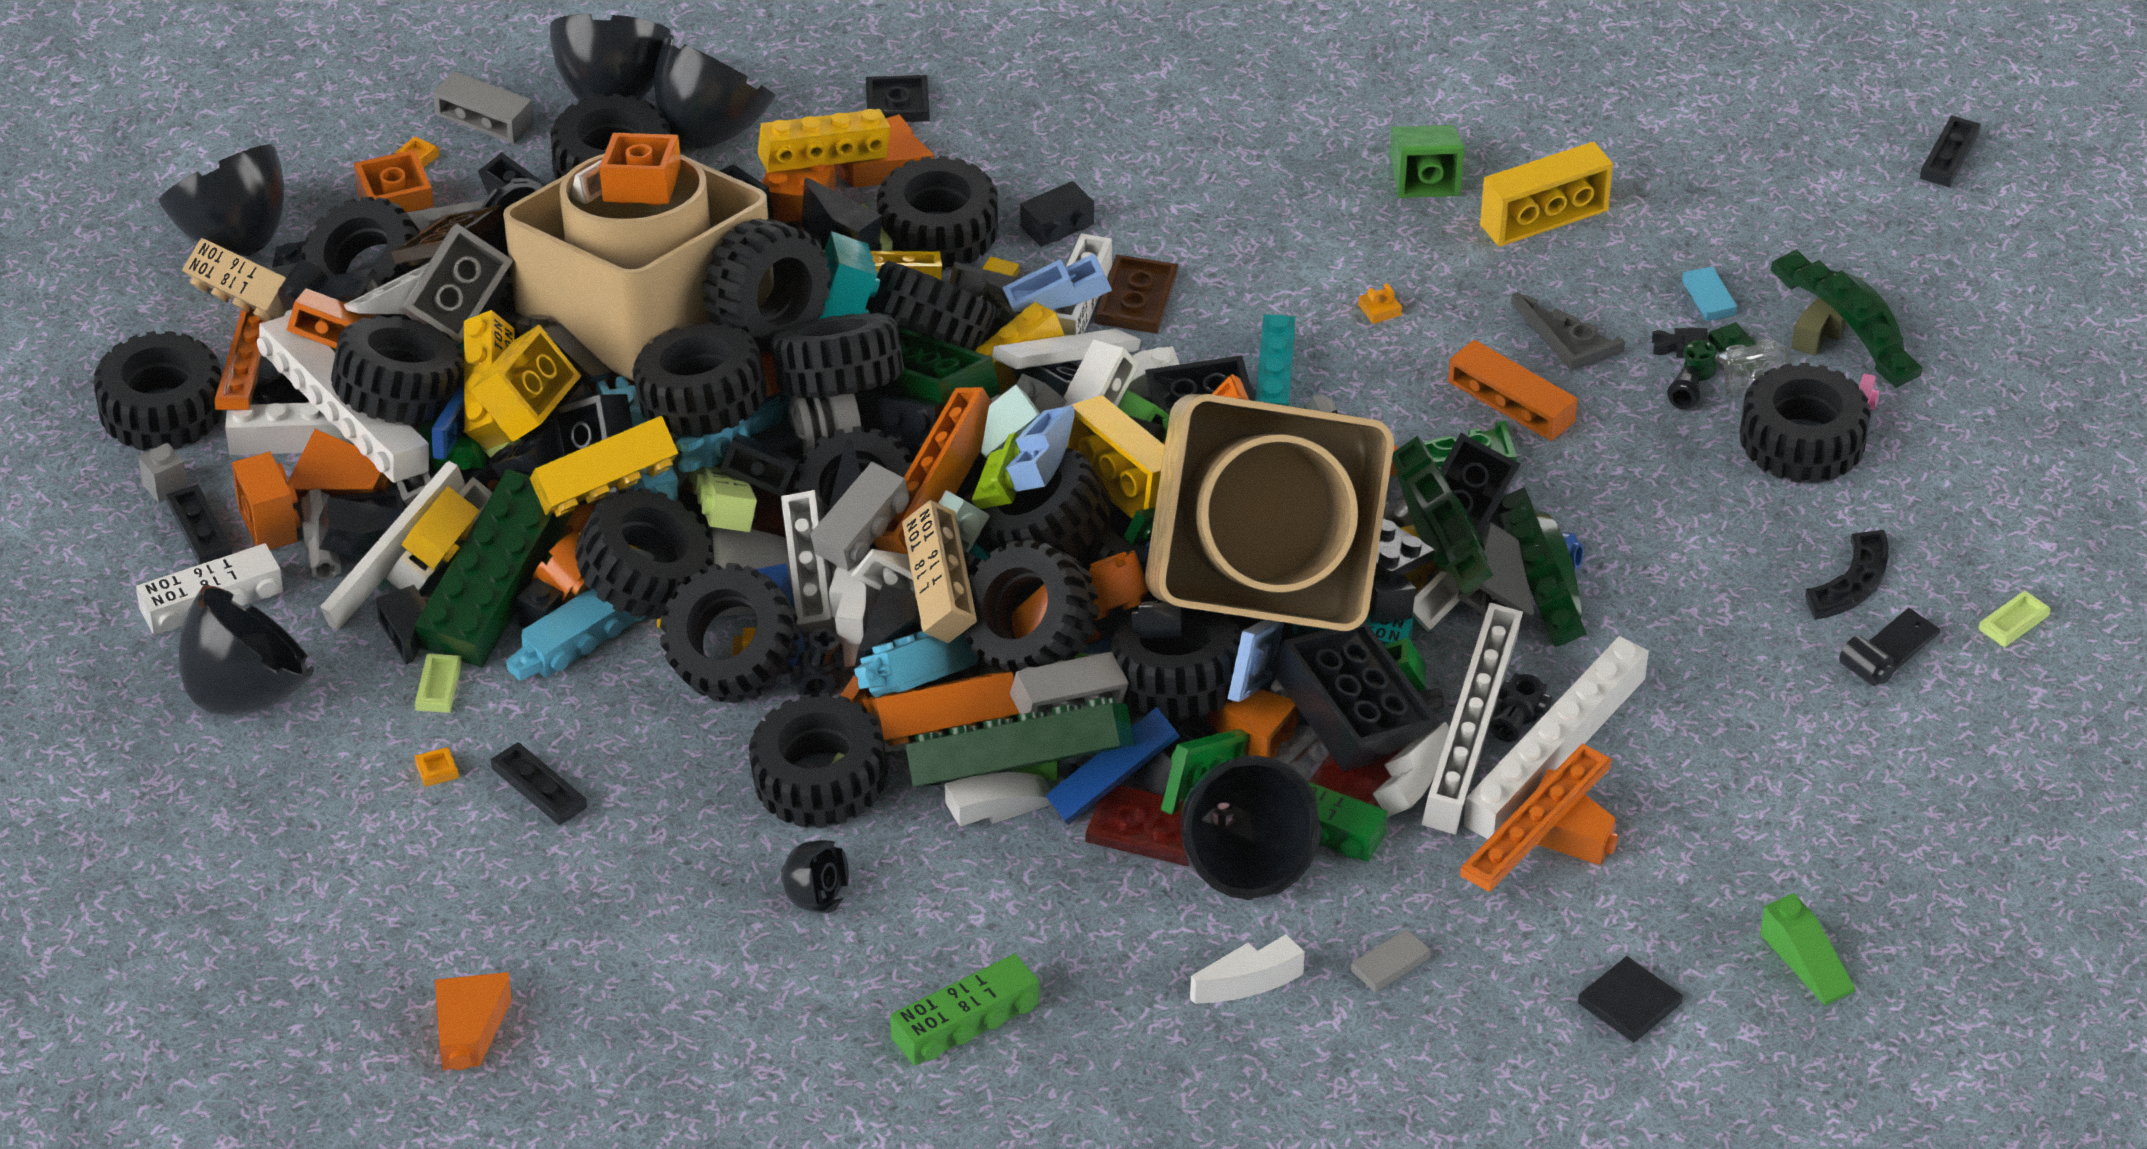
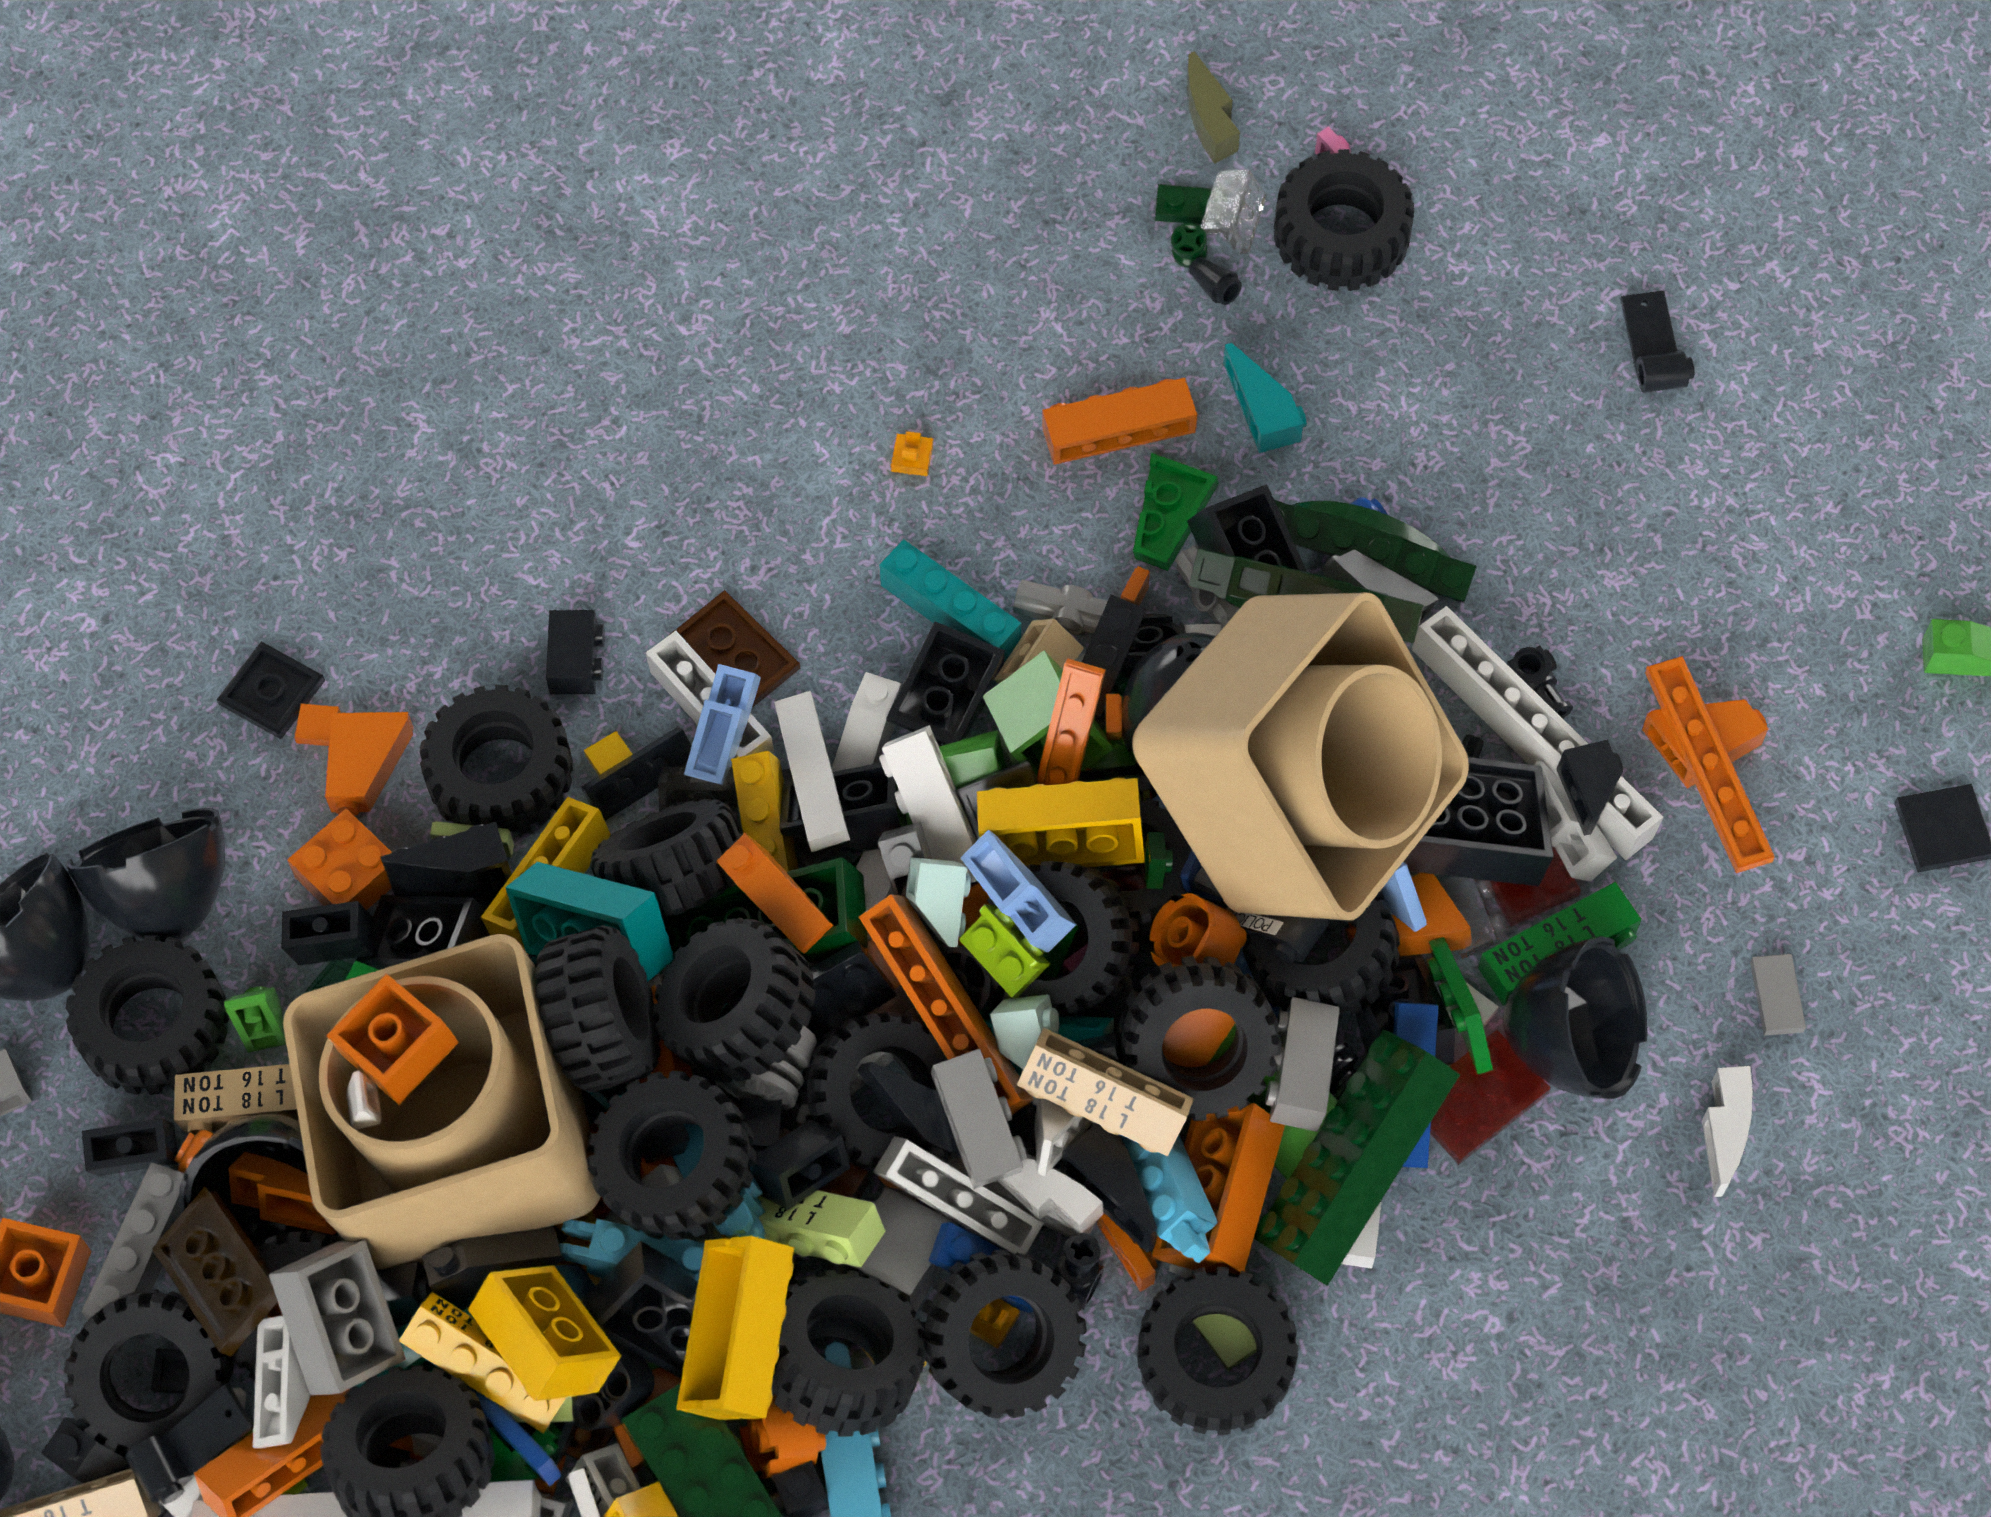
camera: 55 degrees left, 20 degrees up
yellow brick [757,109,891,173] -> none
black cylinder [781,840,849,913] -> none
bright green brick [890,953,1039,1066] -> none
bright green slope [1390,125,1464,198] -> none
white brick [1463,636,1649,839] -> none
yellow brick [1480,141,1613,247] -> none
dark grey wing [1511,292,1625,370] -> none
black plate [1652,327,1709,358] -> none
medium azure tile [1682,266,1737,321] -> none
dark green piece [1770,249,1923,388] -> none
black tile [1805,530,1889,620] -> none
yellowish green tile [1978,590,2051,648] -> none
none -> orange slope [717,833,833,954]
none -> teal slope [1223,343,1307,453]
none -> black slope [1556,740,1623,836]

